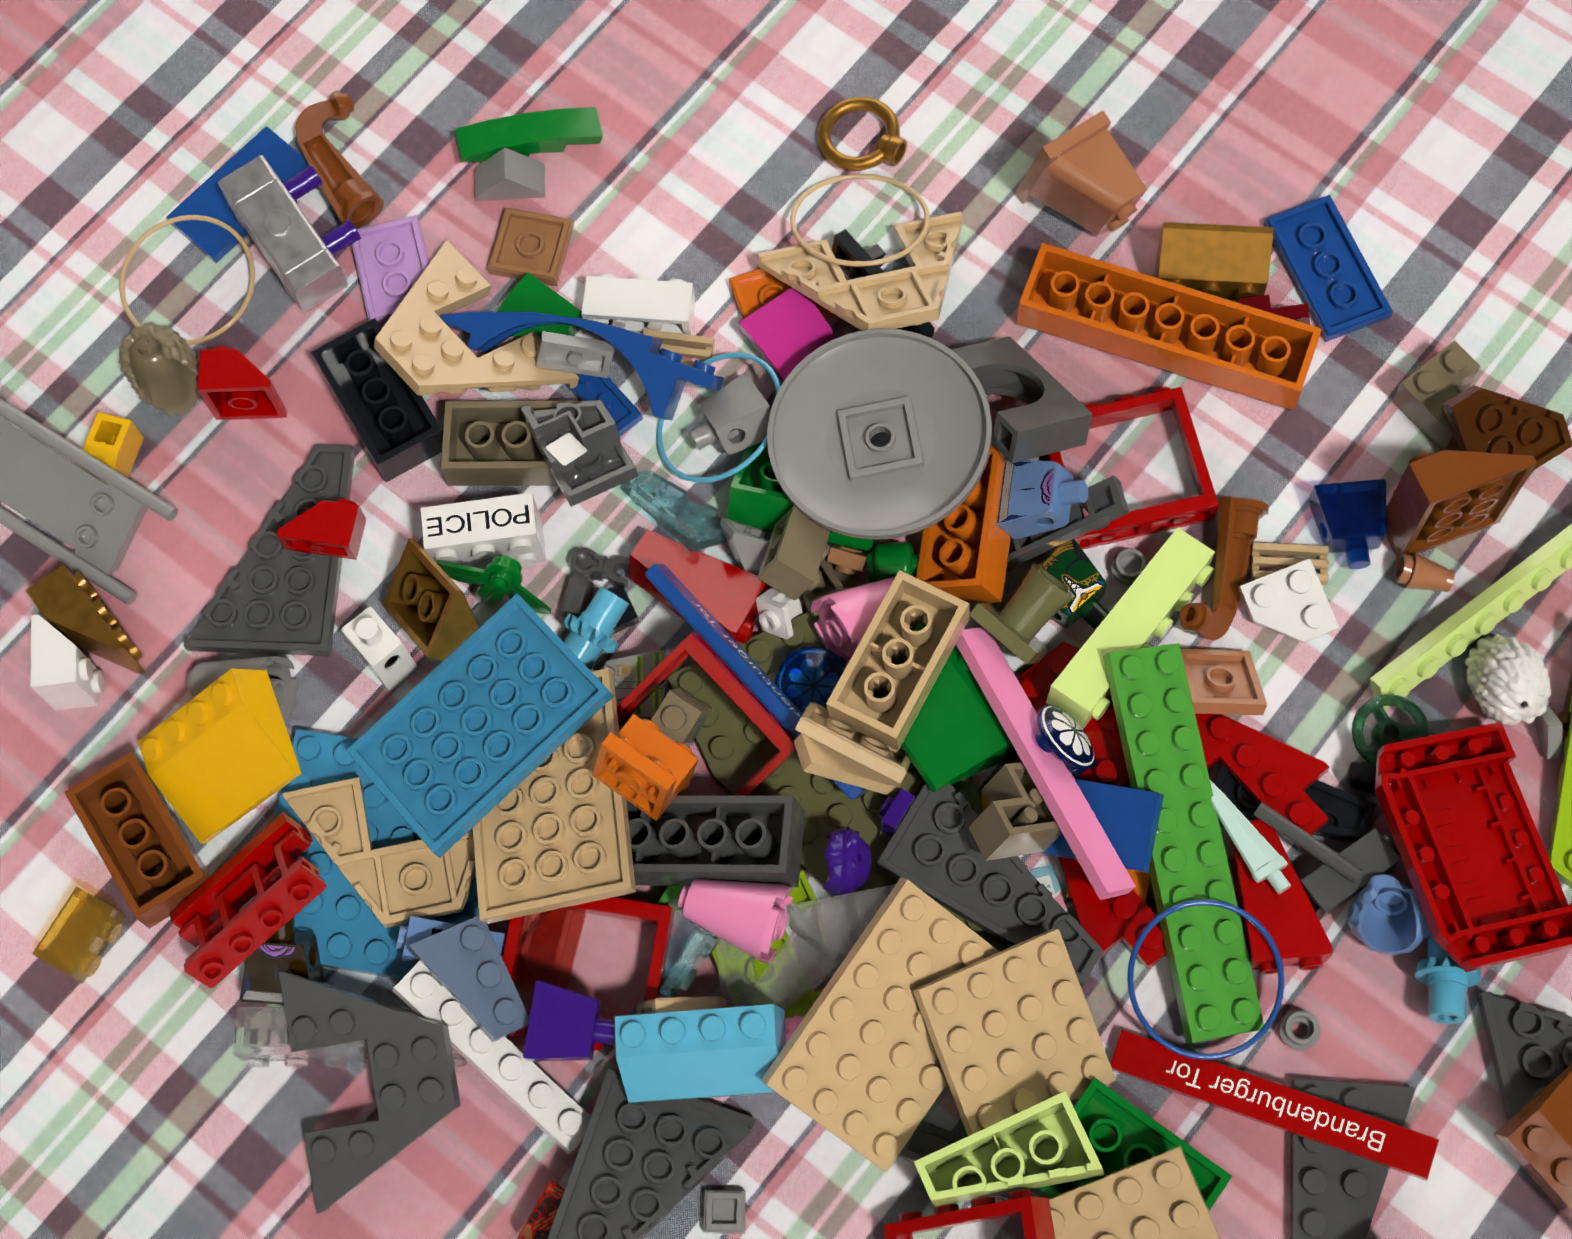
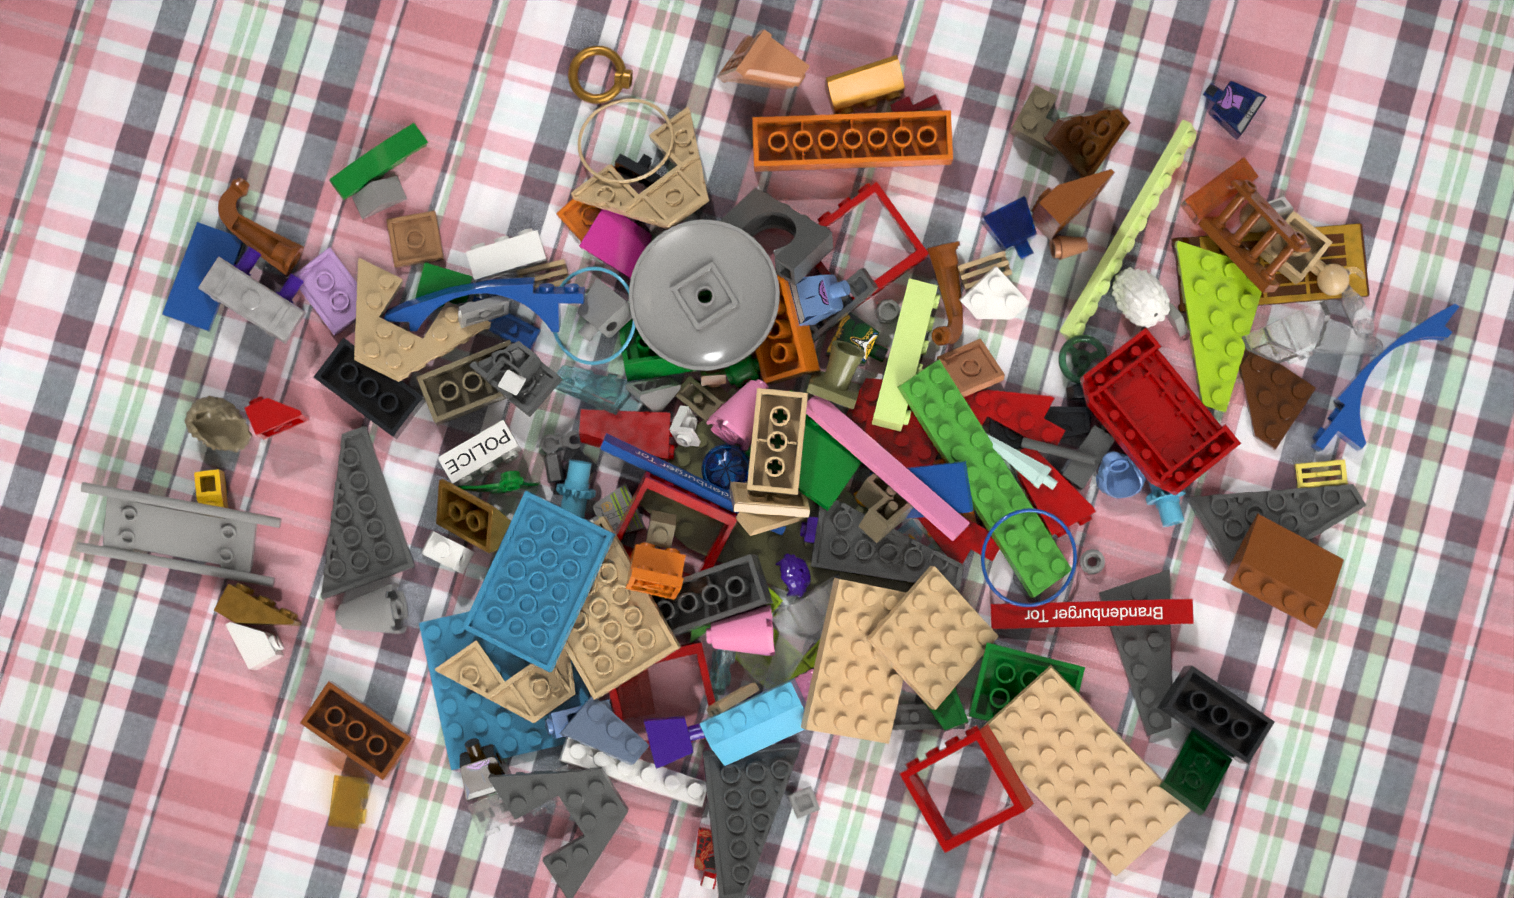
camera: 30 degrees left, 15 degrees up
tan piece [119,215,255,345] -> none
yellow slope [138,668,302,844] -> none
red fence [169,812,326,988] -> none
red slope [277,498,366,560] -> none
dark tan brick [758,506,831,600] -> none
yellowish green wedge [914,1091,1104,1207] -> none
clear blue dish [1035,704,1096,776] -> none
blue tile [1263,195,1393,342] -> none

